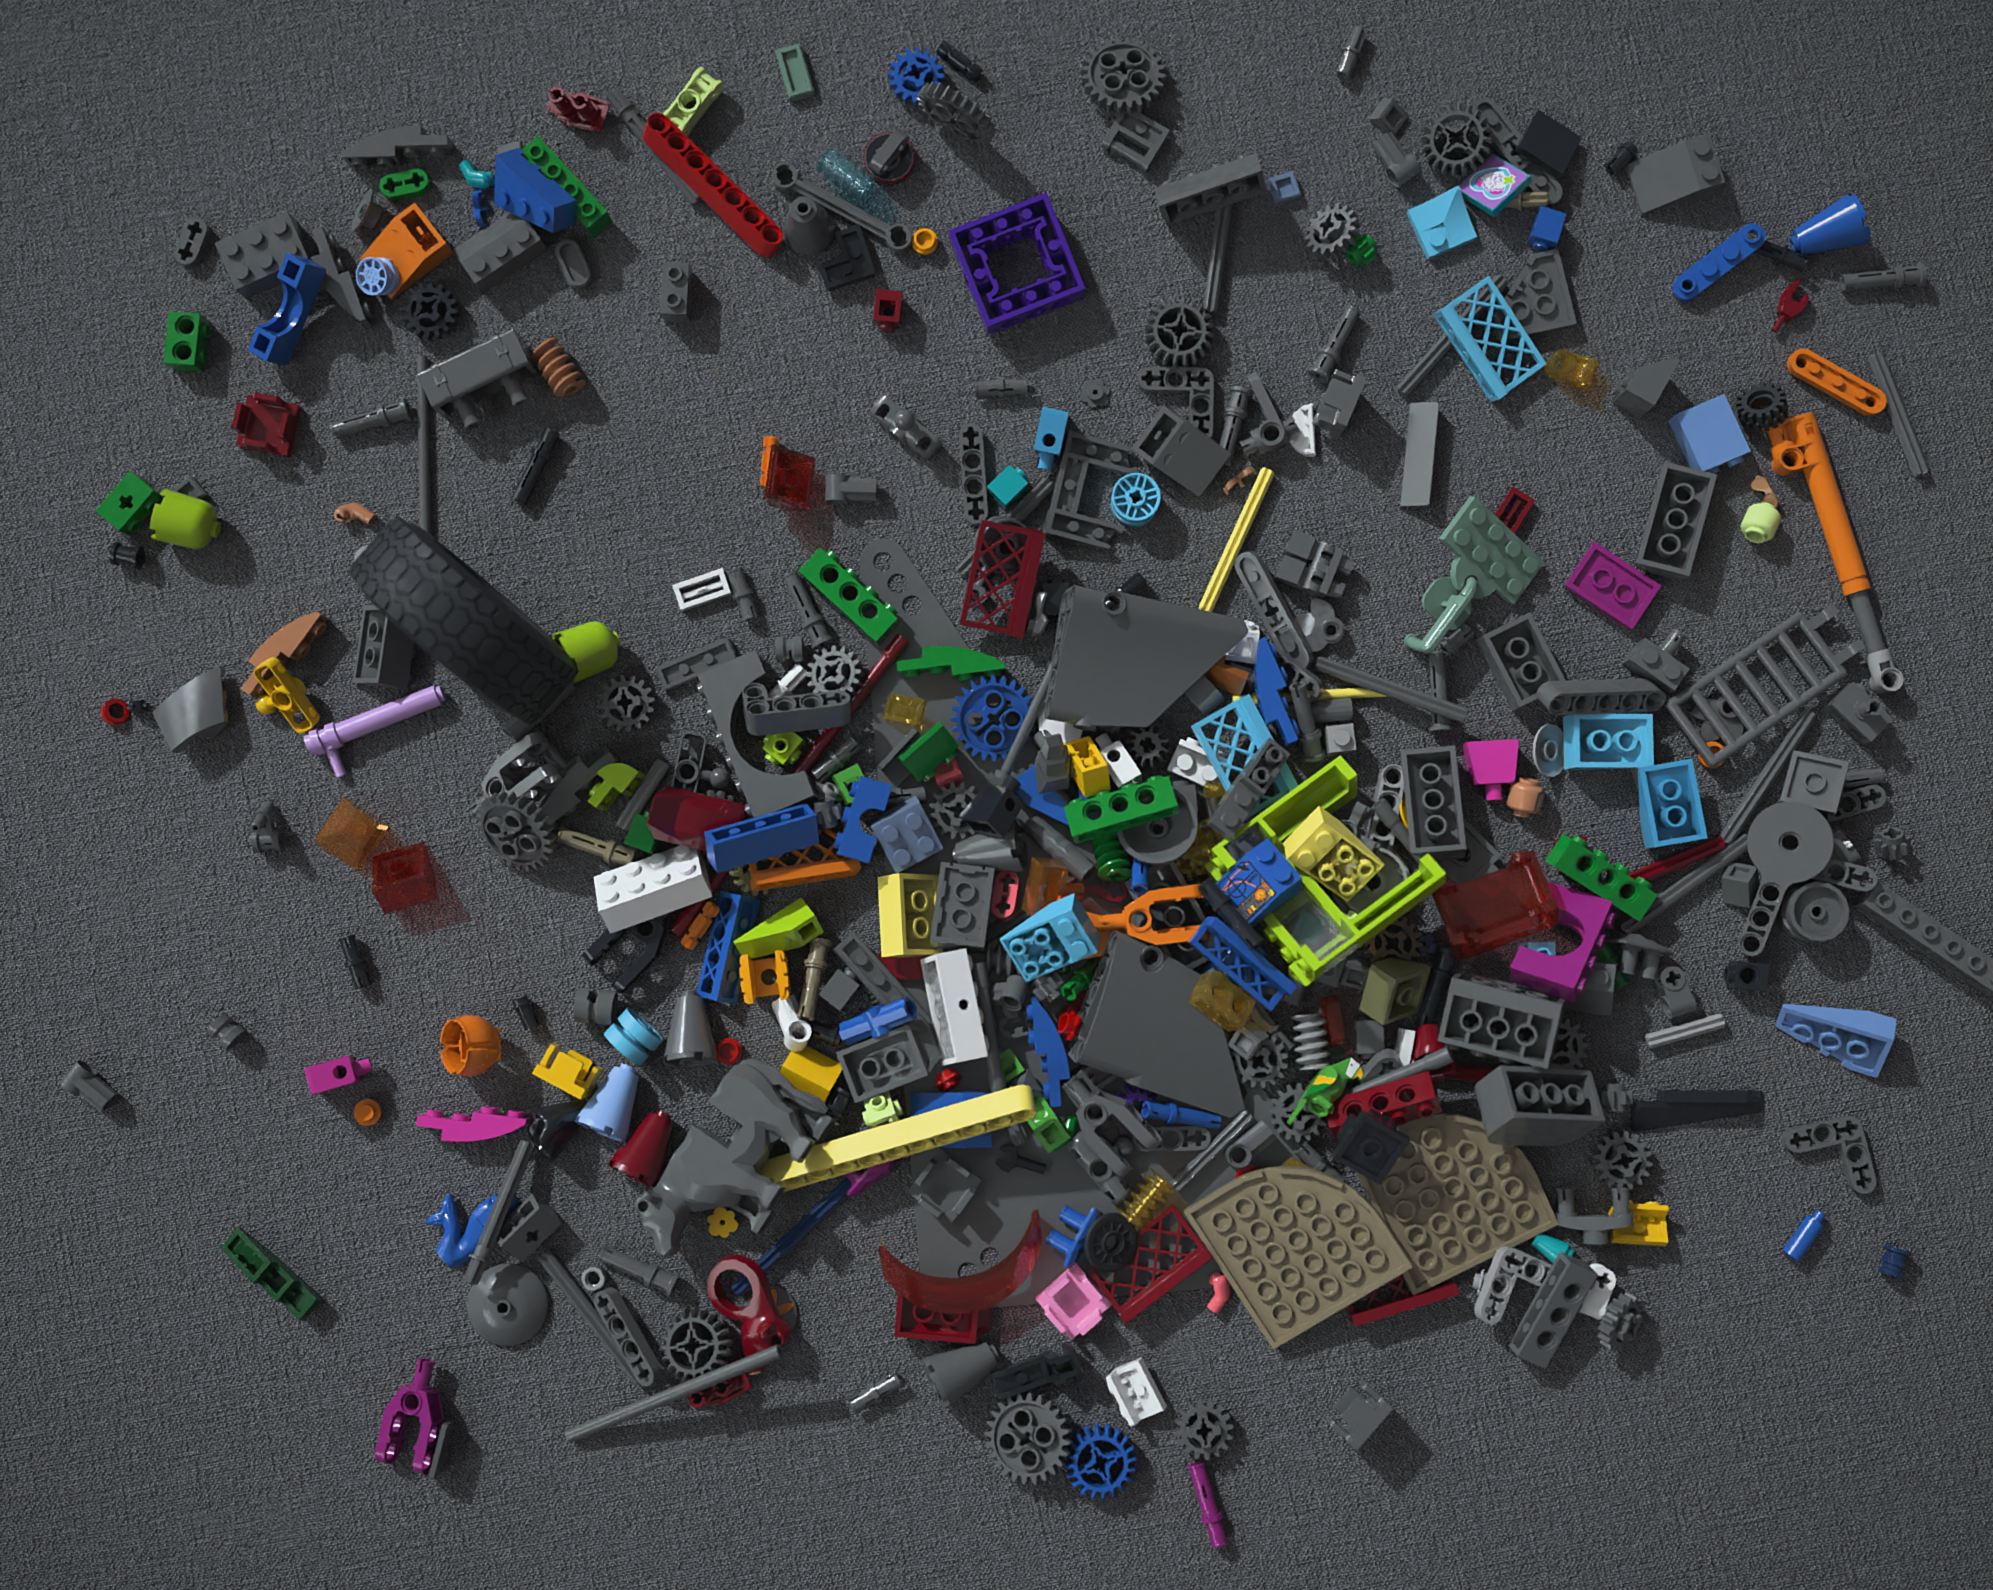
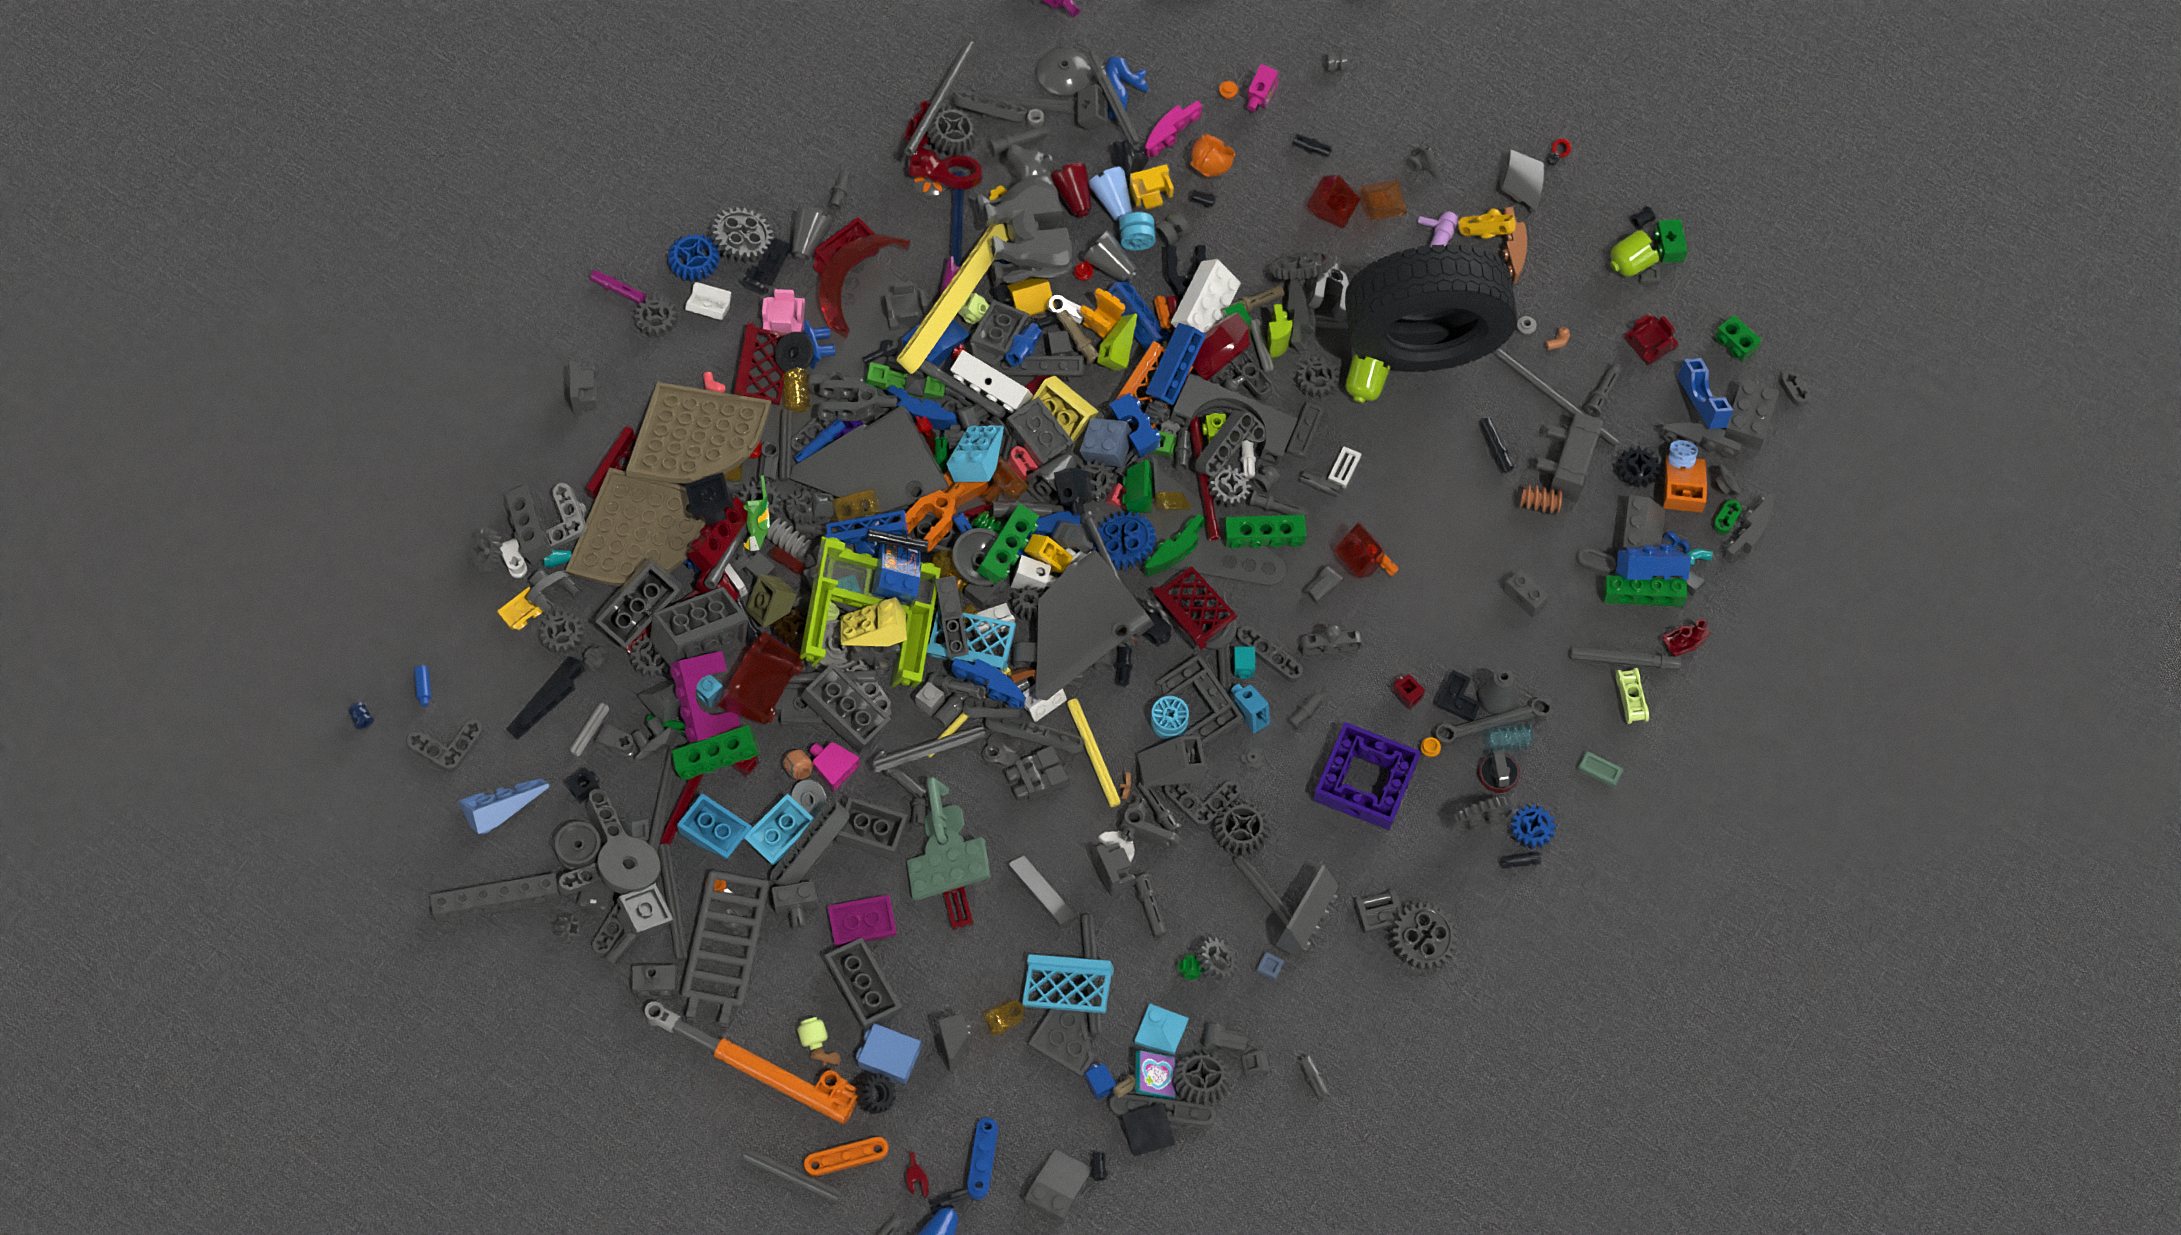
camera: 125 degrees right, 20 degrees down
red beam [643,113,784,258] -> none

